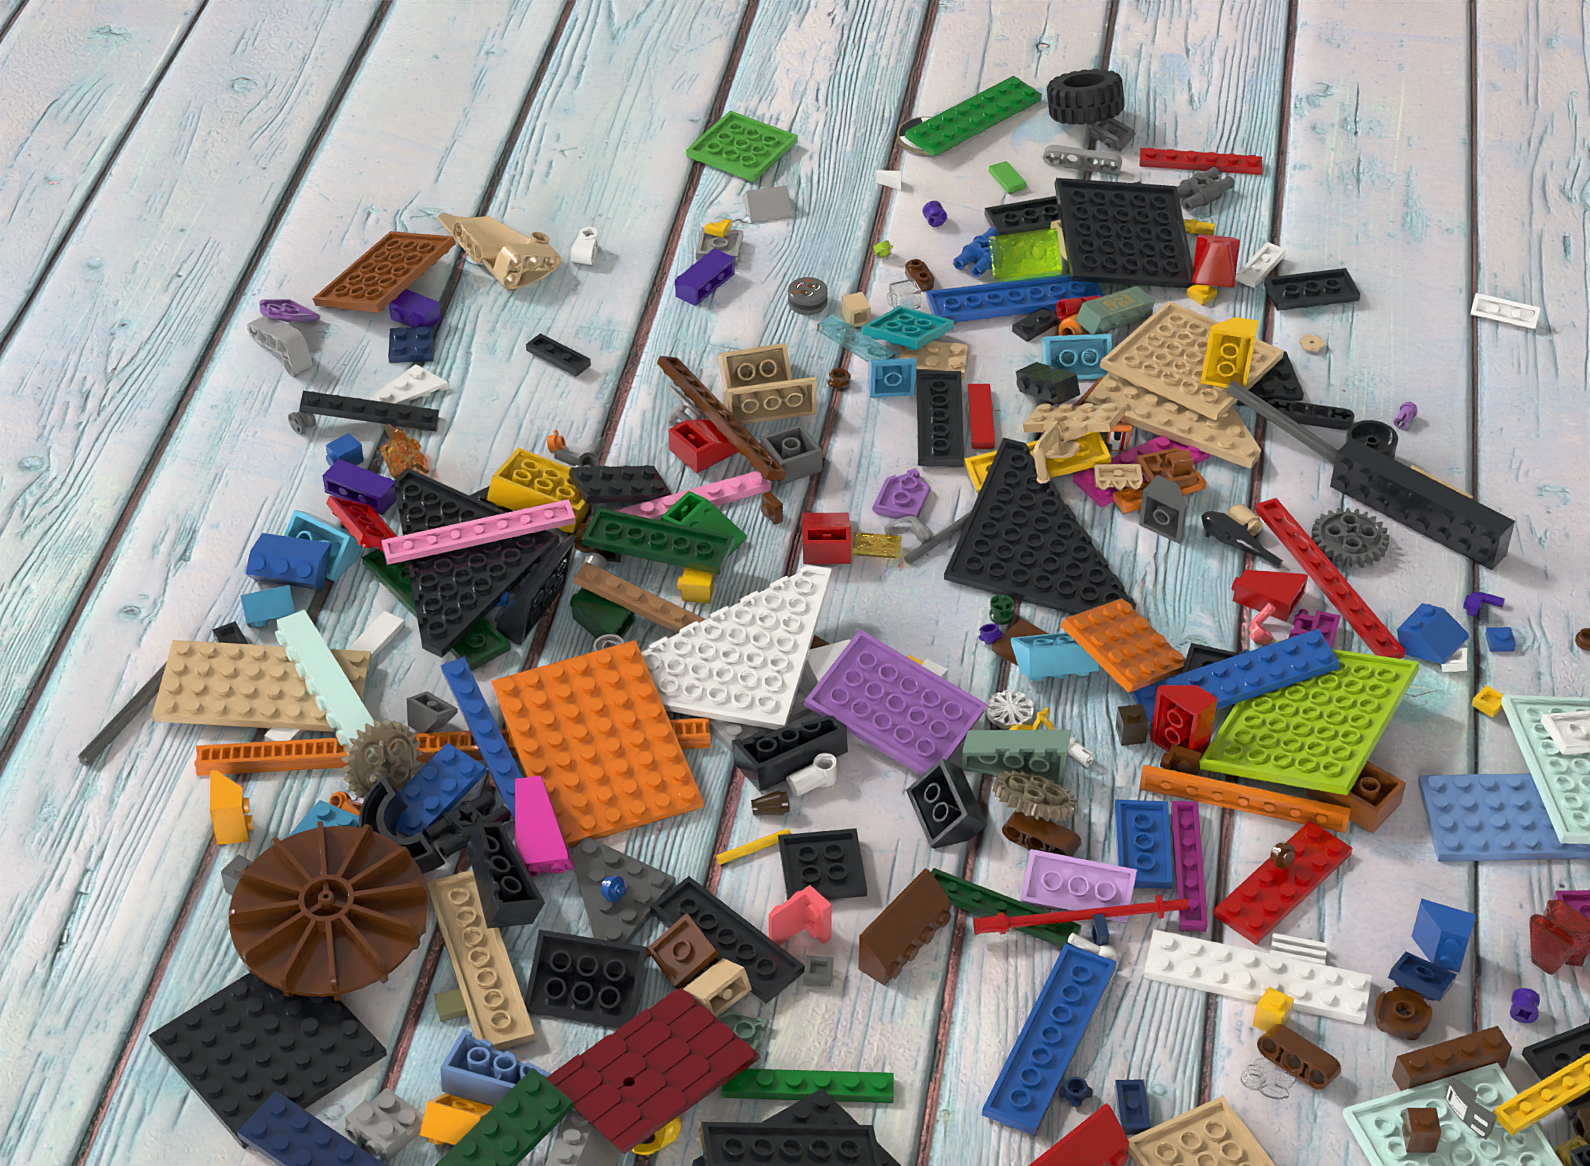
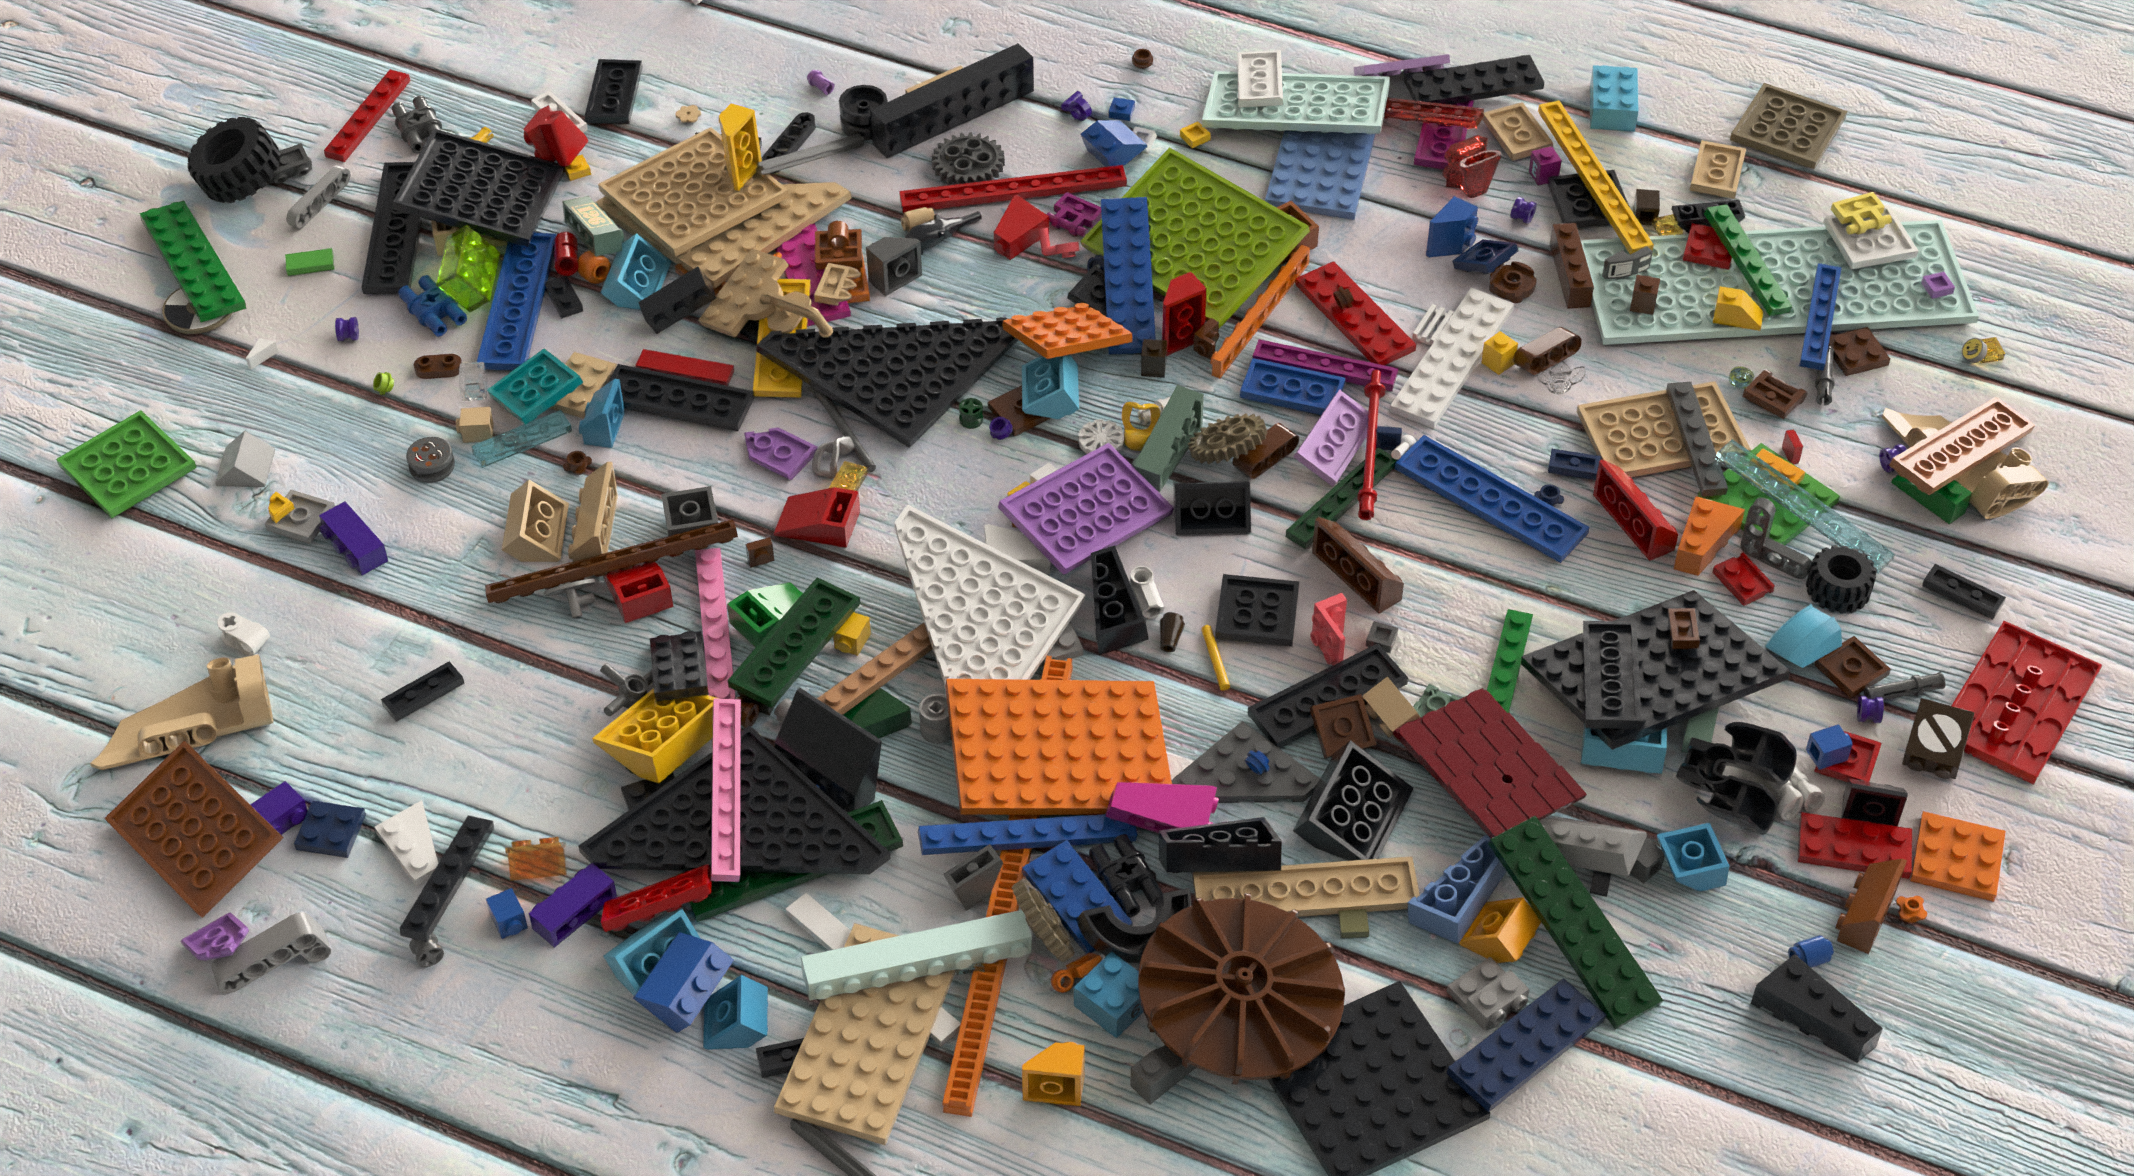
camera: 75 degrees left, 5 degrees up
orange plate [547,430,566,454] -> none

